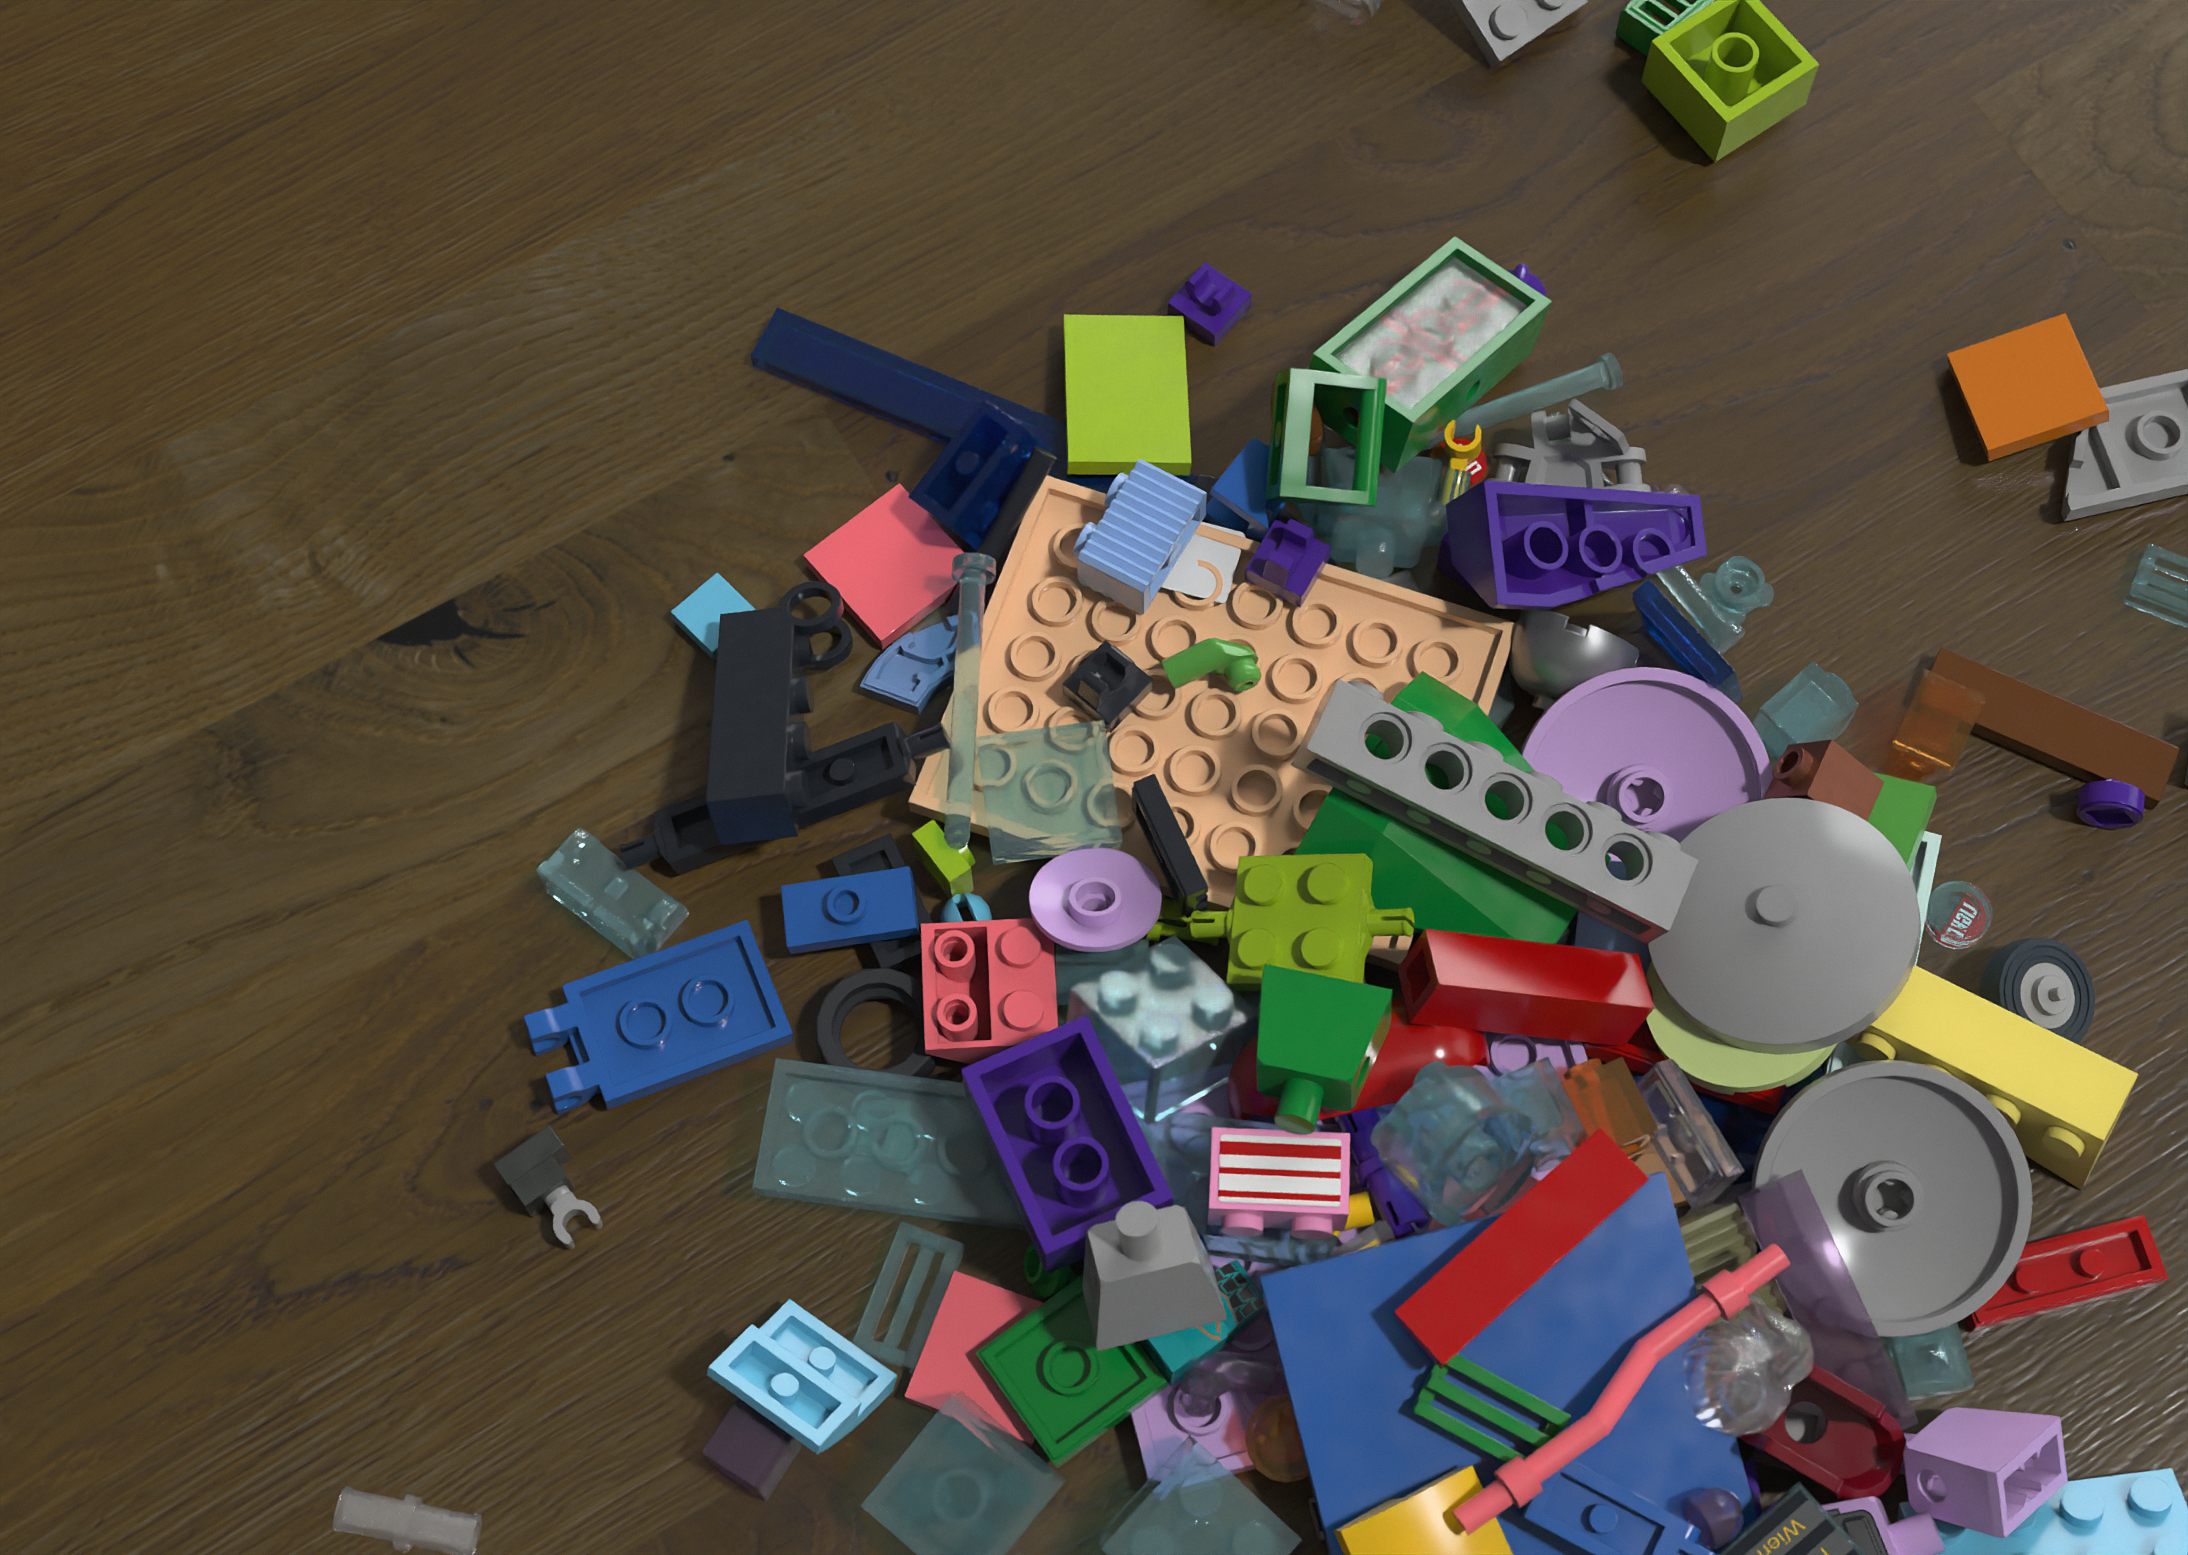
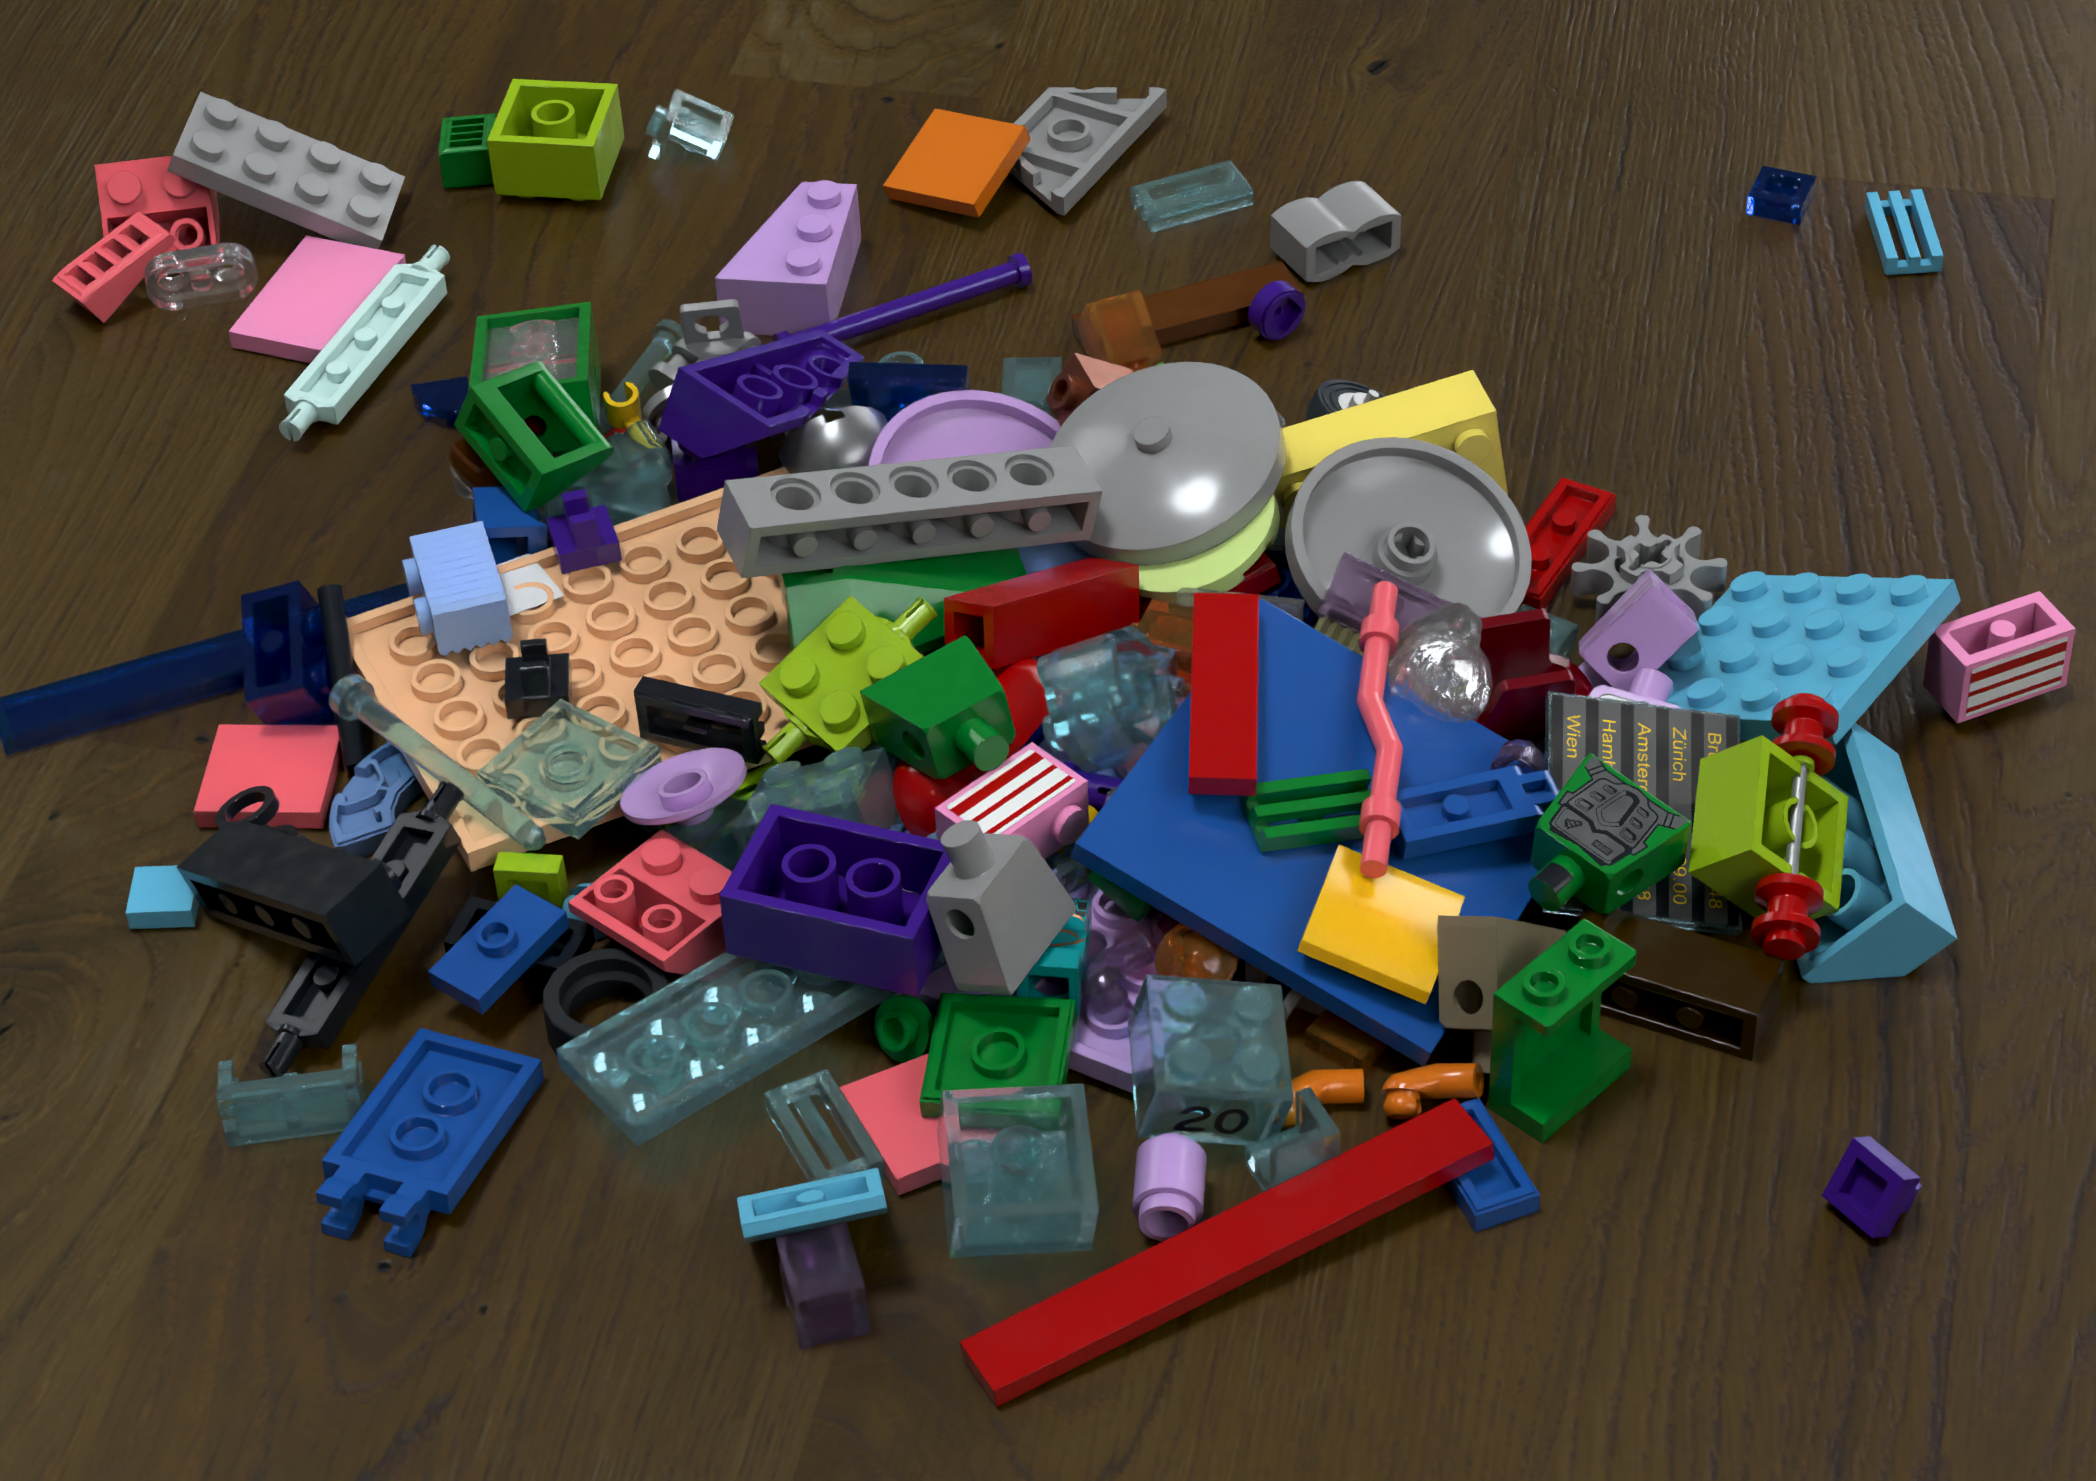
camera: 45 degrees left, 25 degrees down
pearl dark grey piece [493,1125,603,1249] -> none
lime tile [1063,315,1192,476] -> none
bright green arm [1162,638,1261,692] -> none
dark purple tile [1167,262,1252,347] -> none
none -> bright pink tile [228,235,406,363]
none -> light aqua plate [279,245,450,441]
none -> clear blue tile [410,376,469,428]
none -> clear light blue bracket [645,89,734,160]
none -> lavender wedge [714,180,861,336]
none -> dark purple bar [773,253,1032,342]
none -> light grey gear [1570,515,1728,624]

